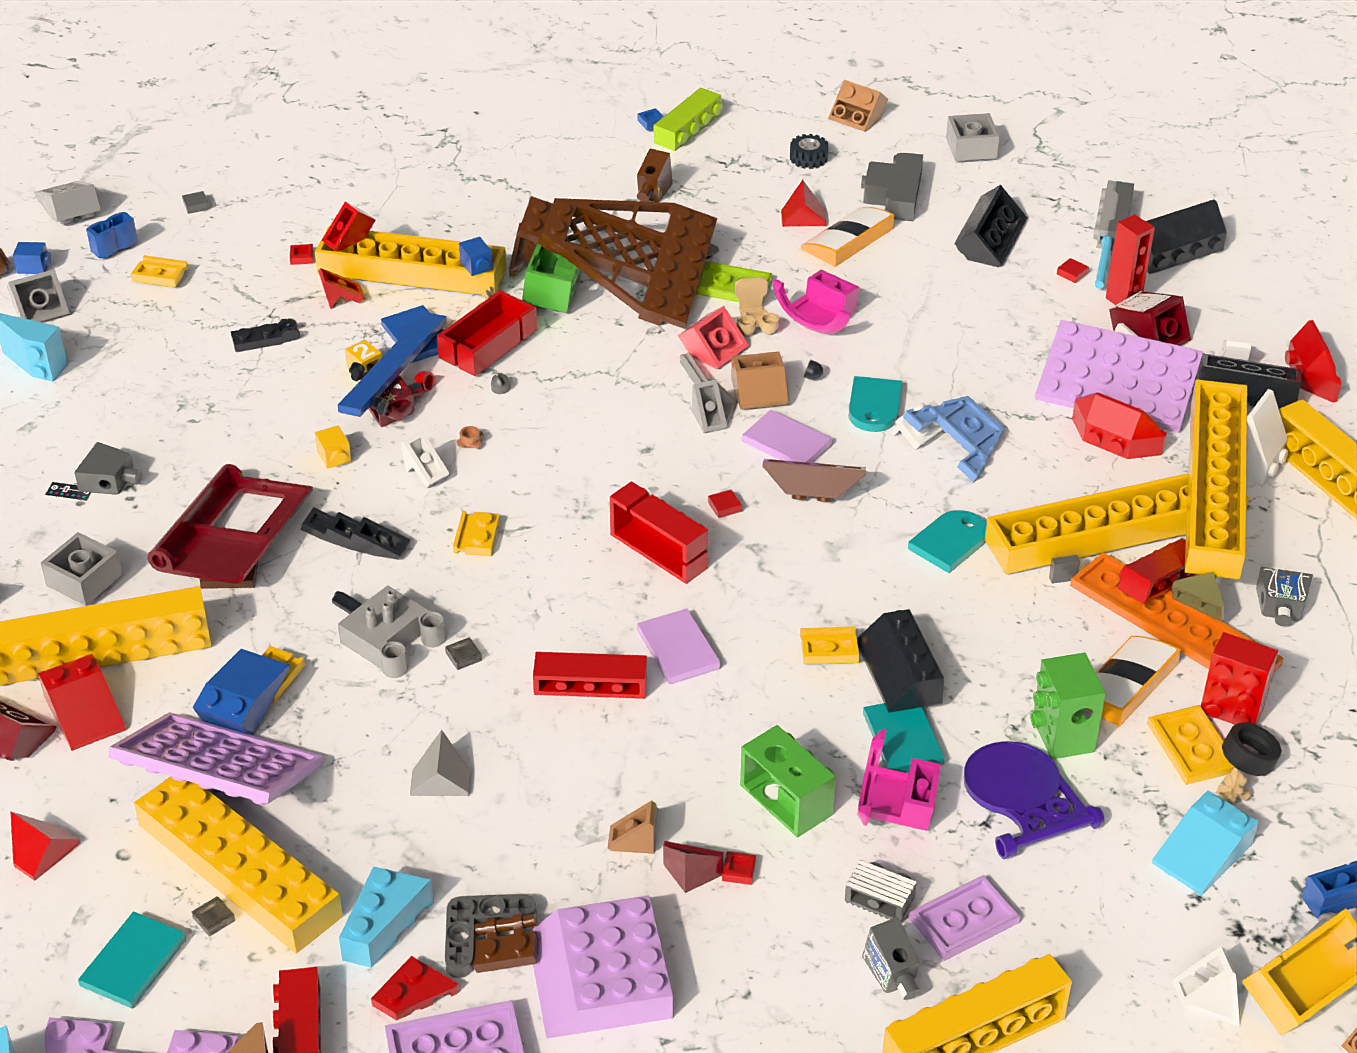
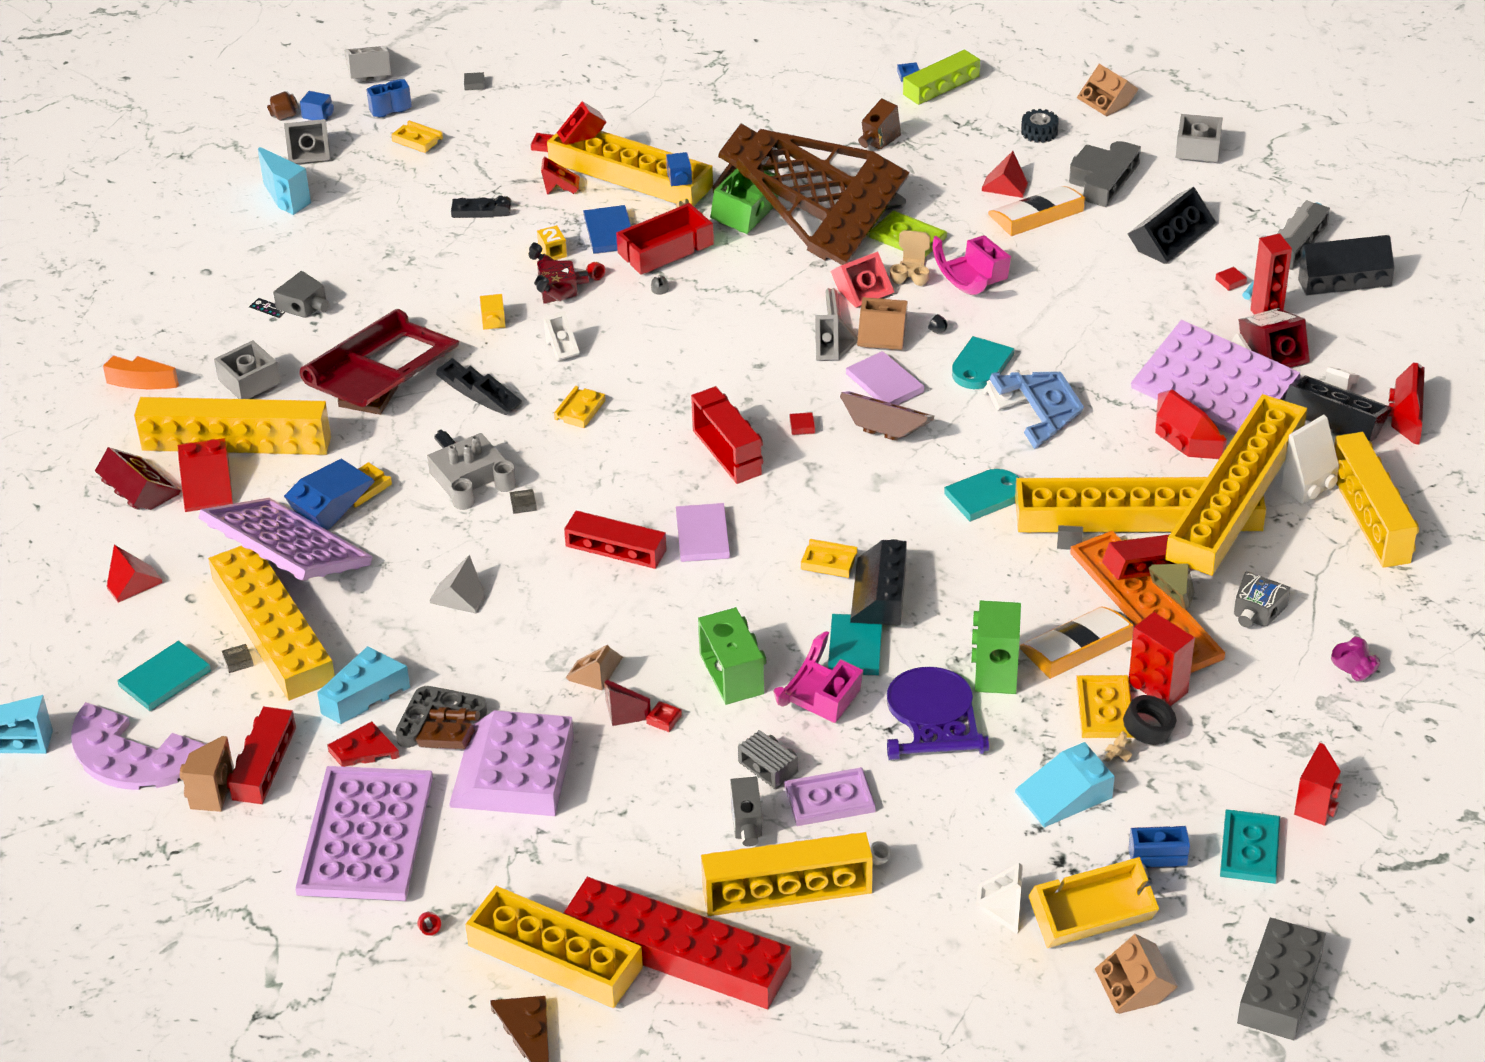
camera: 20 degrees right, 0 degrees up
blue tile [337,312,447,417] -> none
nougat plate [456,426,484,448] -> none

